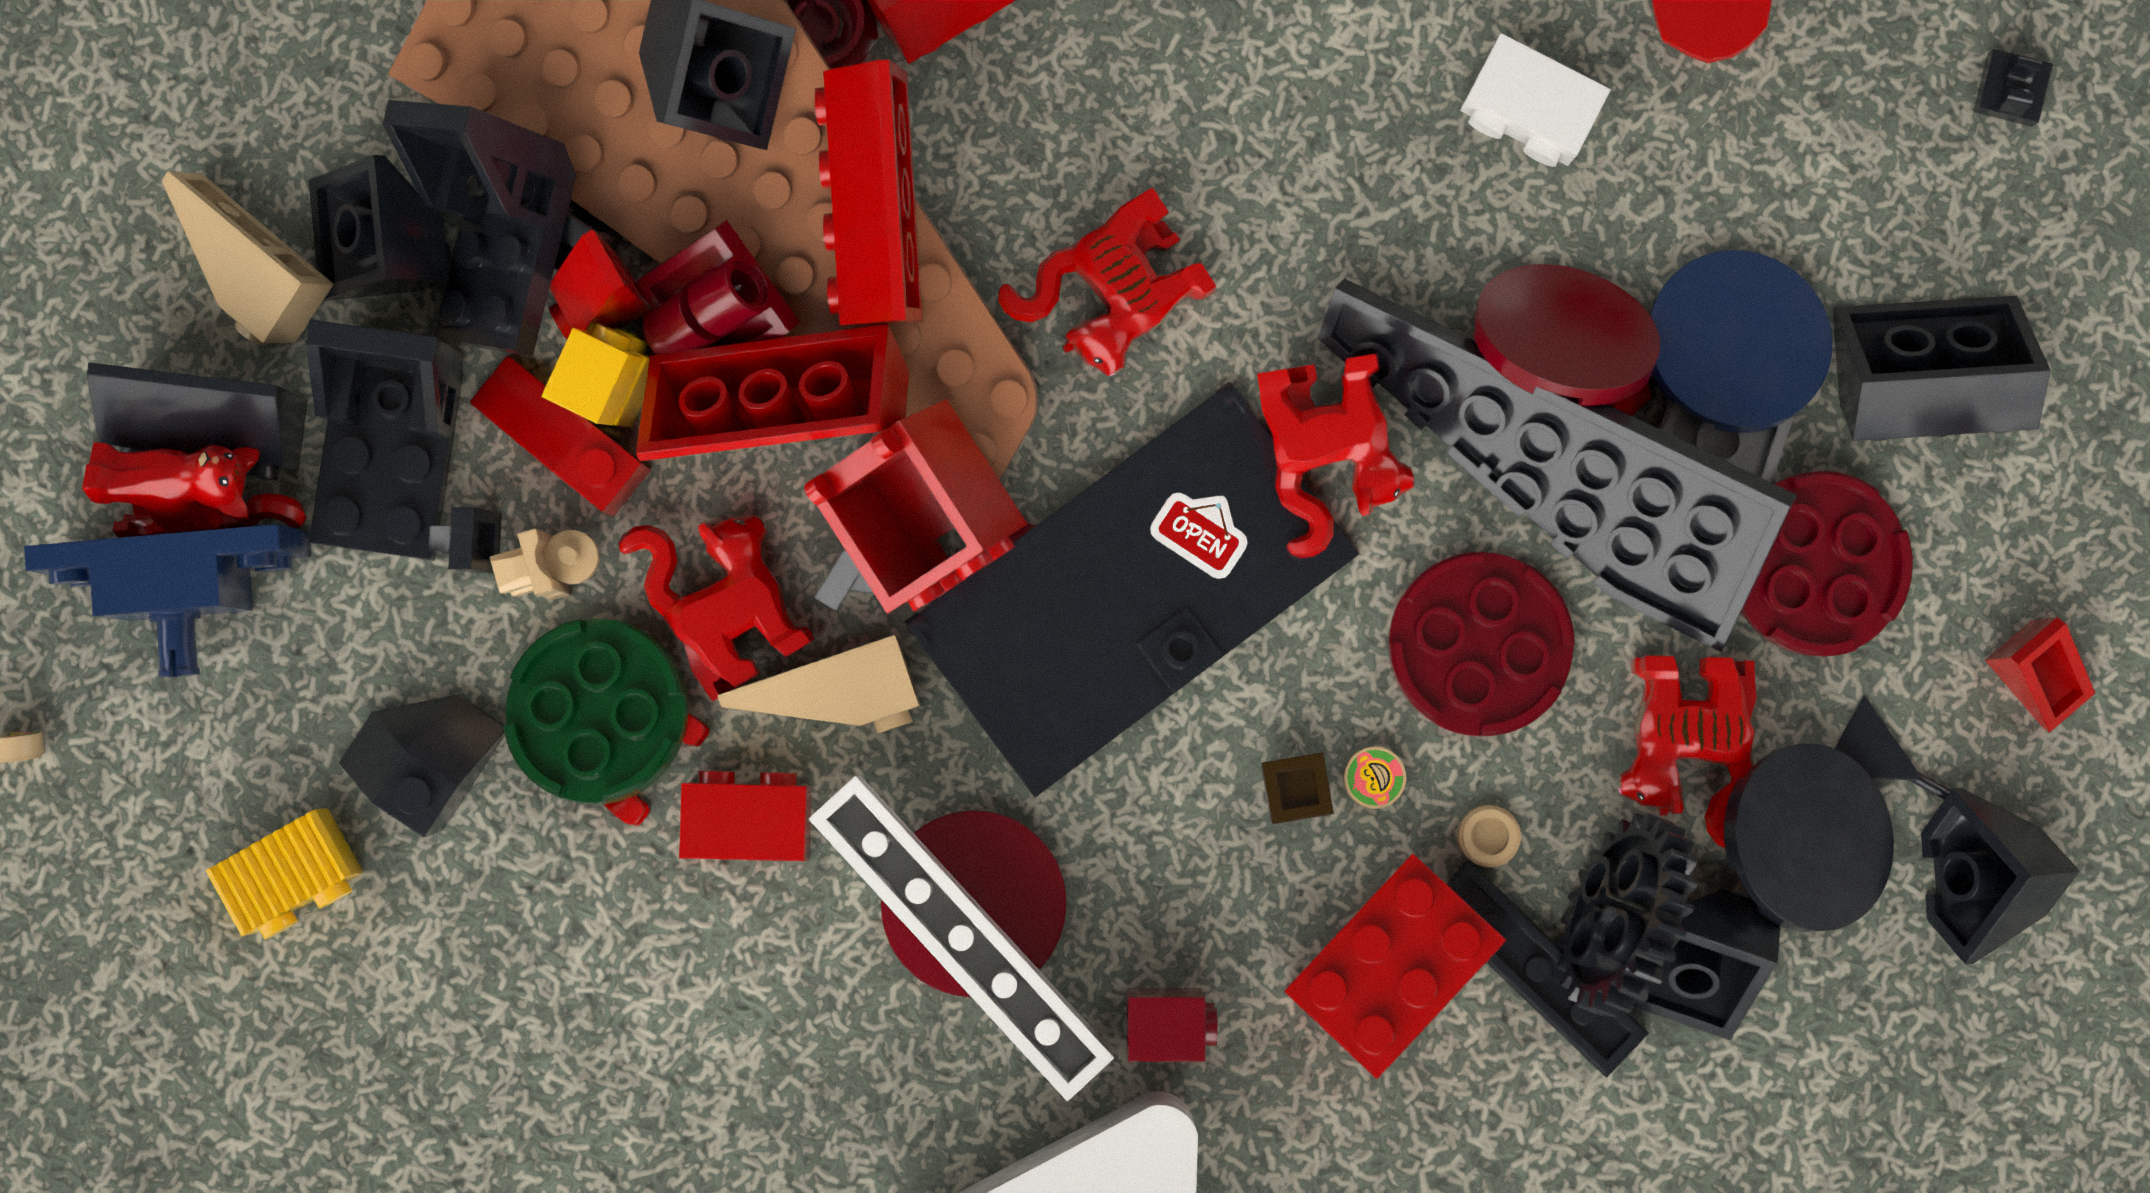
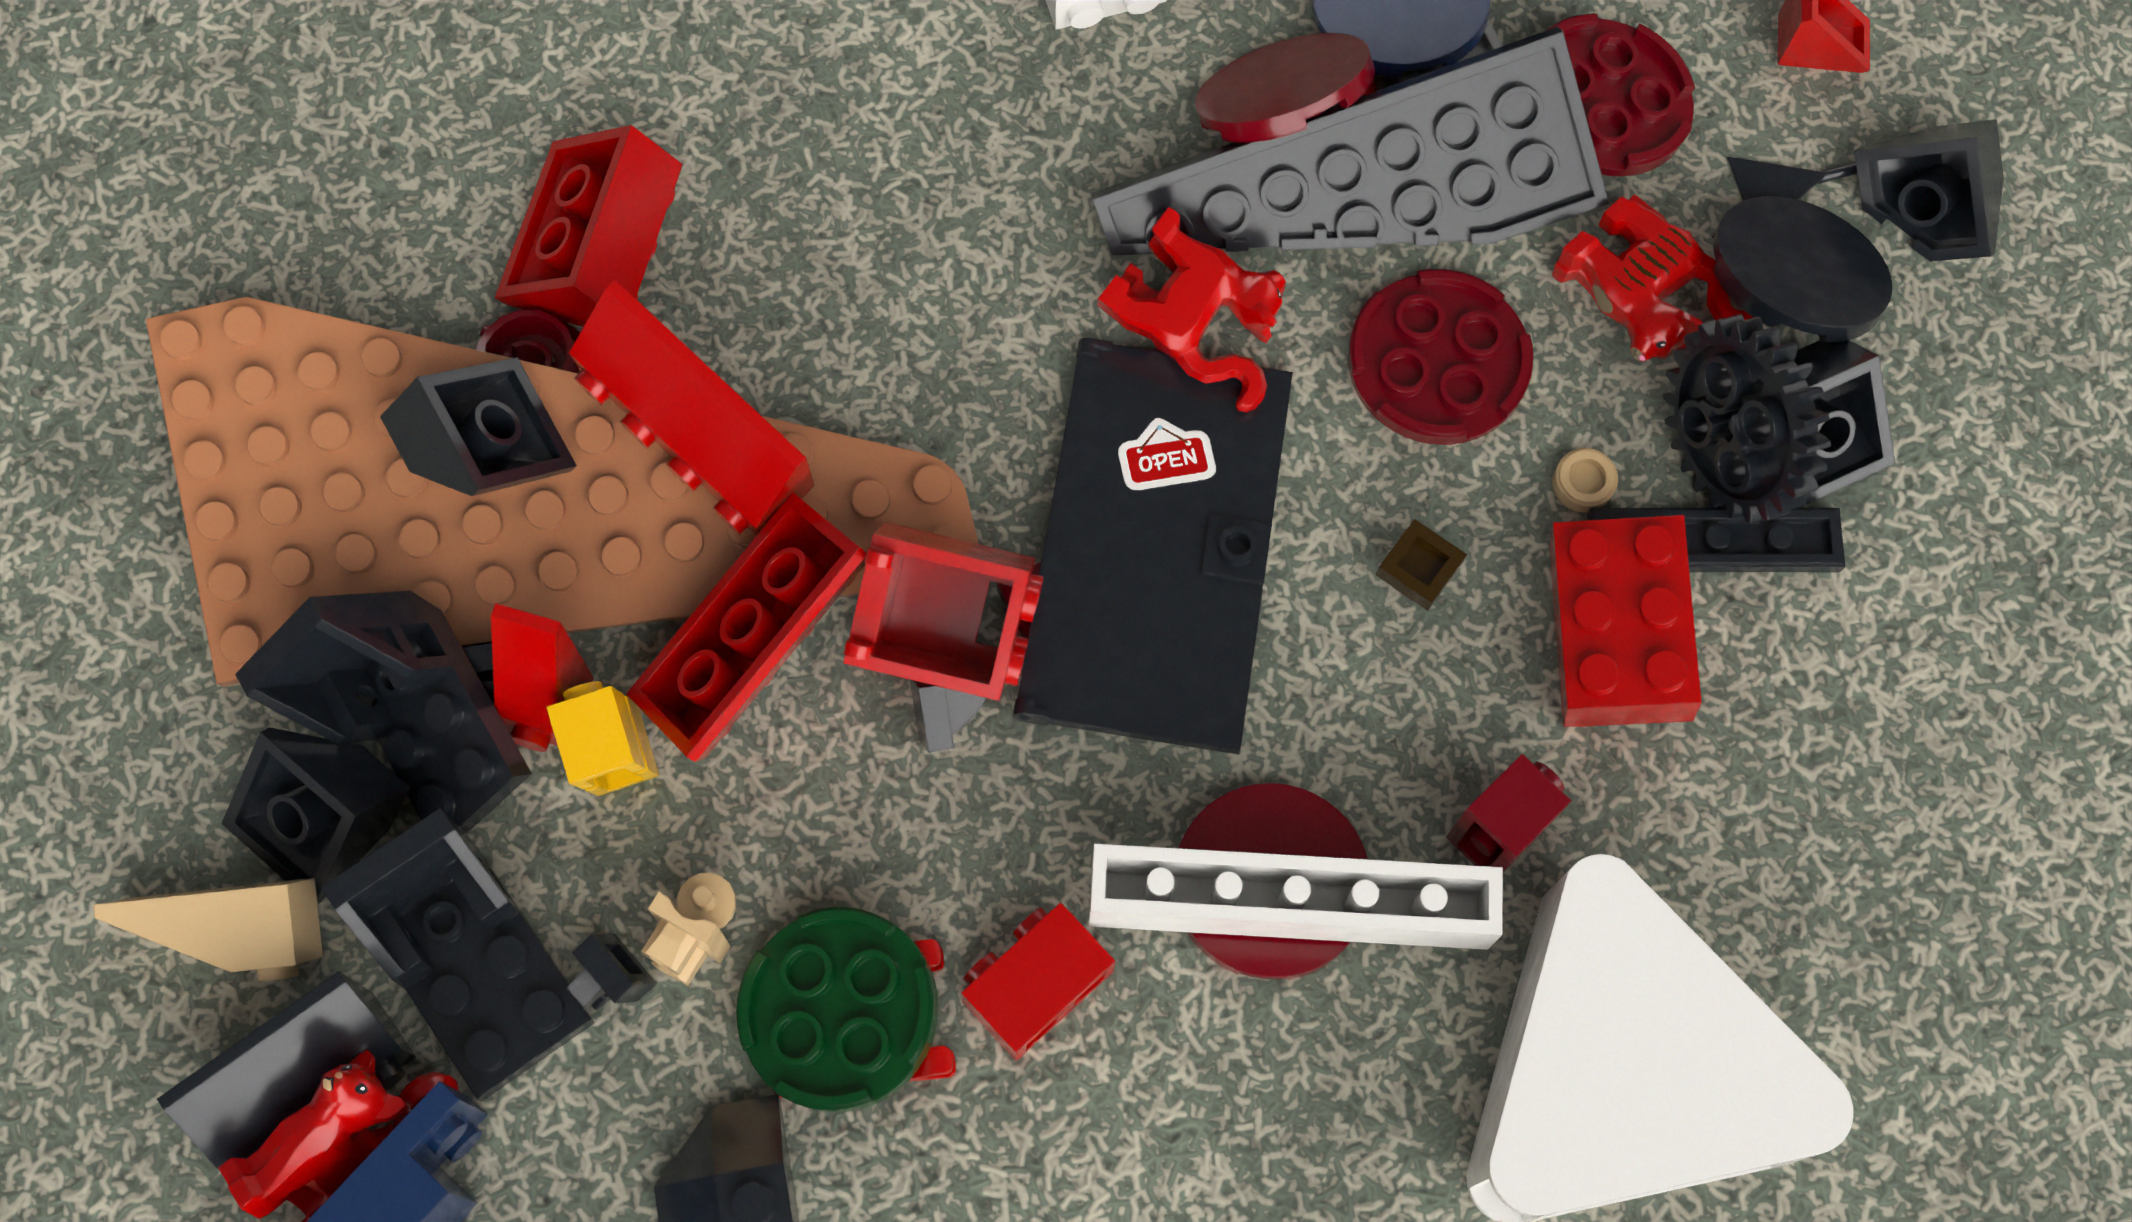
camera: 50 degrees left, 15 degrees down
red slope [469,355,651,517] -> none
red animal [618,515,815,702] -> none
dark red plate [633,220,800,354] -> none
tan slope [717,635,922,734] -> none
red animal [998,187,1216,376] -> none
tile [1343,747,1406,809] -> none

